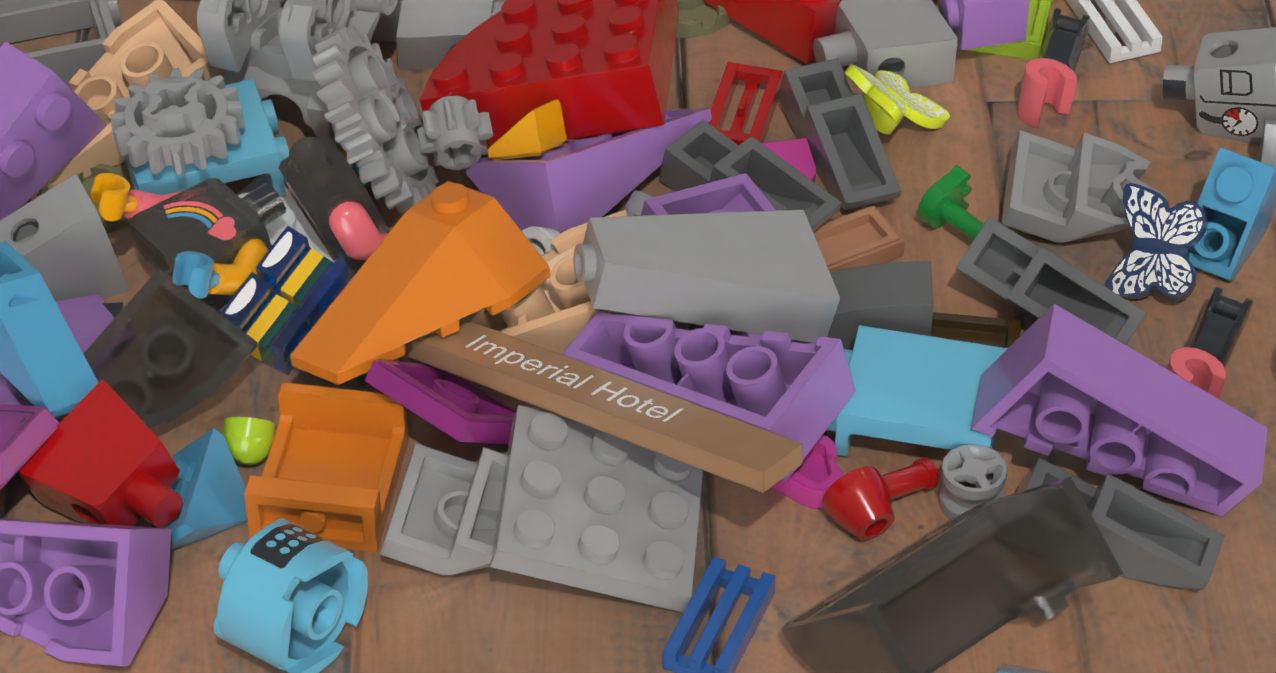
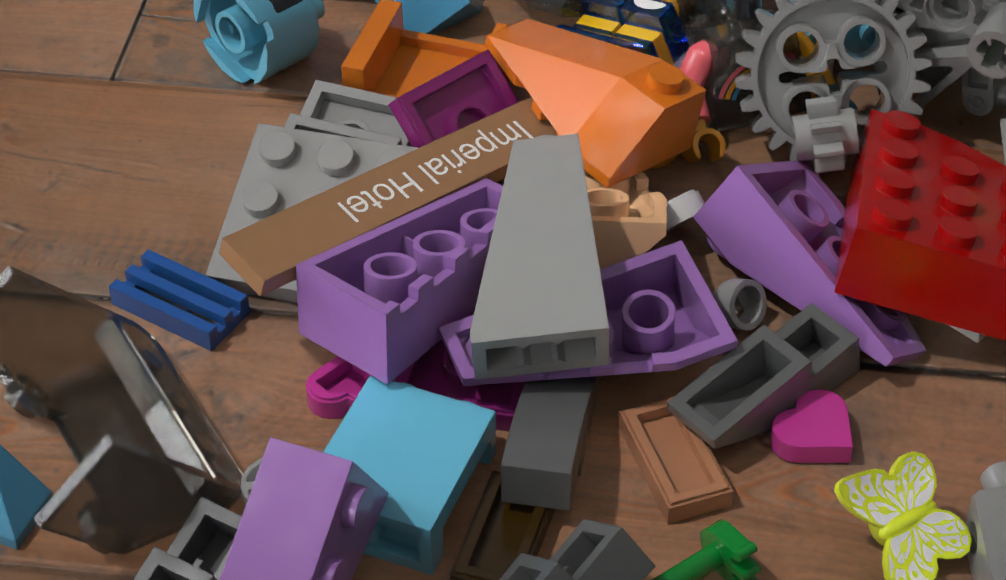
camera: 100 degrees right, 0 degrees up
lime hinge [223,417,275,466] -> none
light orange slope [487,99,567,160] -> none
red tile [709,62,783,145] -> none
dark grey slope [778,58,901,210] -> none
red bar [822,457,939,541] -> none

